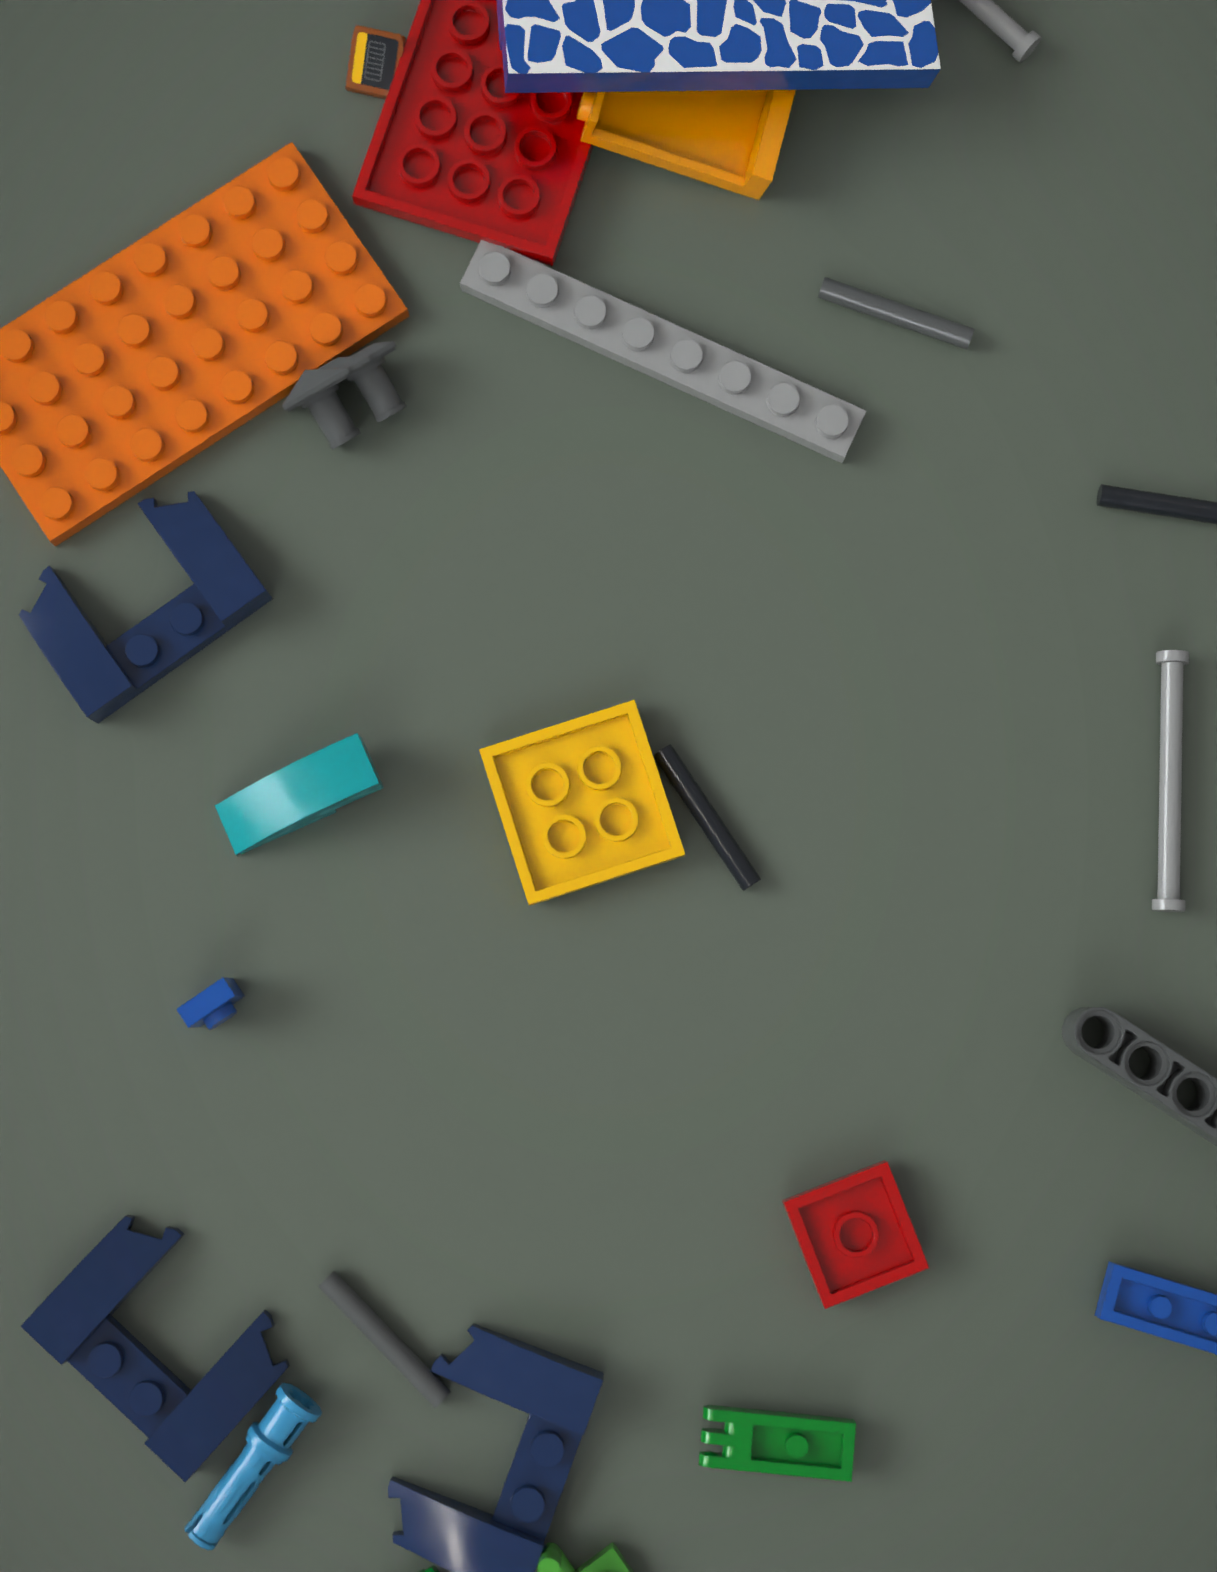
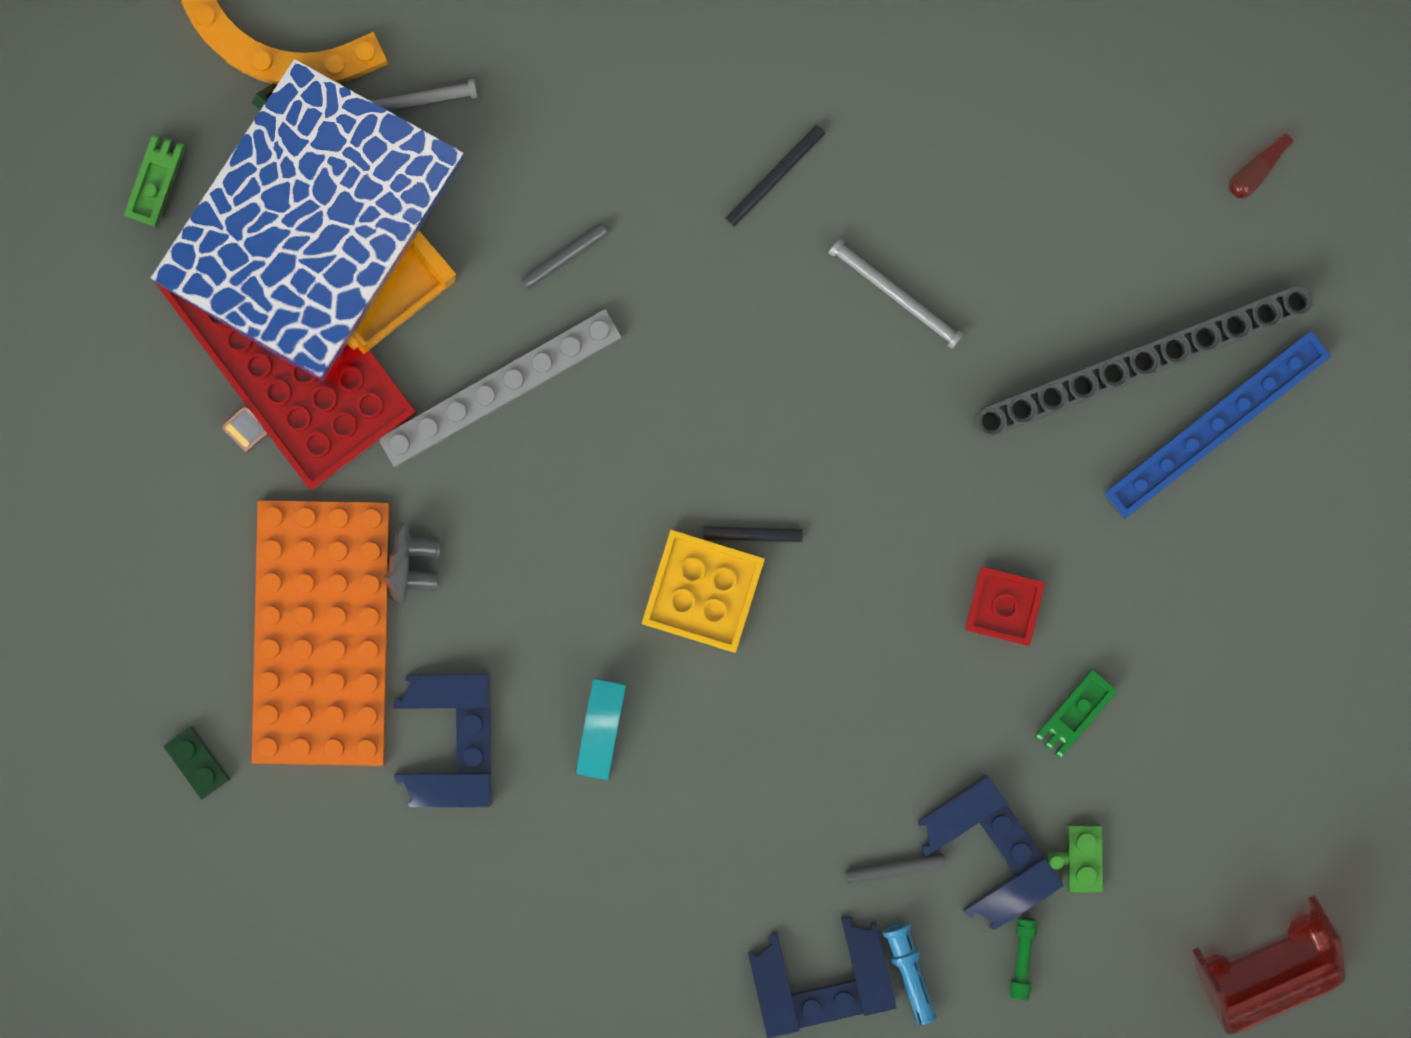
camera: 55 degrees left, 5 degrees up
blue plate [176,977,245,1030] -> none

